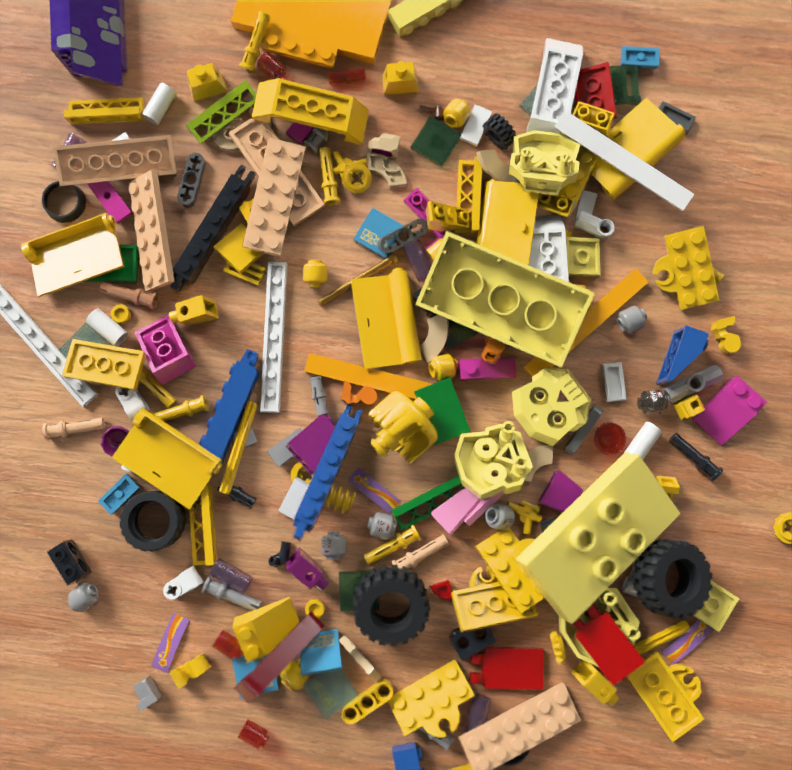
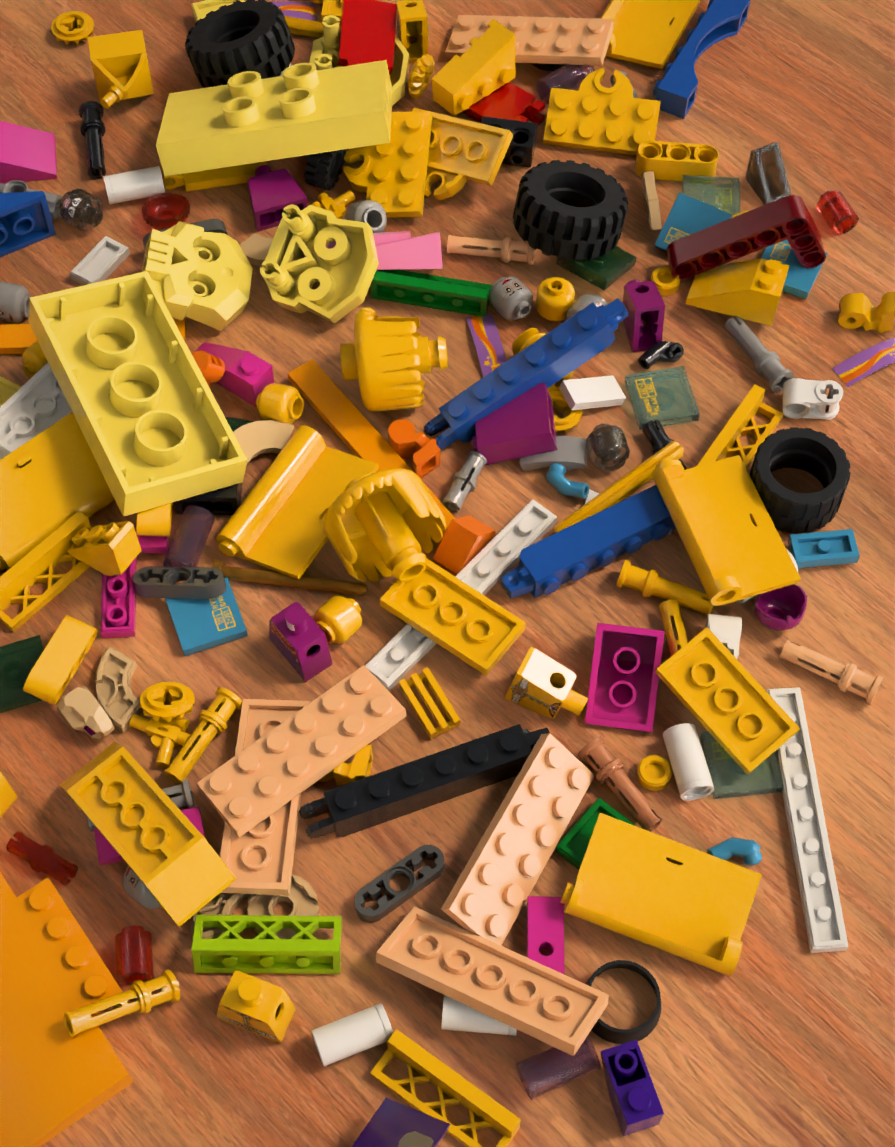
camera: 140 degrees left, 25 degrees down
pin [209,558,253,594] -> none
clear red brick [212,630,242,660] -> none
yellow tile [214,223,264,274] -> none
yellow pin [364,524,422,565] -> none
green tile [414,377,471,445] -> none
red tile [430,579,453,600] -> none
yellow tile [656,476,680,499] -> none
yellow leg [673,395,705,420] -> none
none -> yellow beam [23,615,98,705]
none -> yellow piece [87,30,154,109]
none -> magenta torso [269,602,332,682]
none -> yellow piece [324,468,446,582]
none -> yellow plate [380,558,526,676]
none -> yellow wedge [432,18,516,116]
none -> orange slope [433,515,496,576]
none -> yellow head [536,277,575,321]
none -> dark azure arm [546,463,589,499]
none -> clear smoke head [586,424,630,472]
none -> dark purple slope [600,1040,664,1136]
none -> clear light blue tile [625,366,700,430]
none -> dark azure arm [707,837,762,866]
none -> clear smoke slope [745,142,791,205]

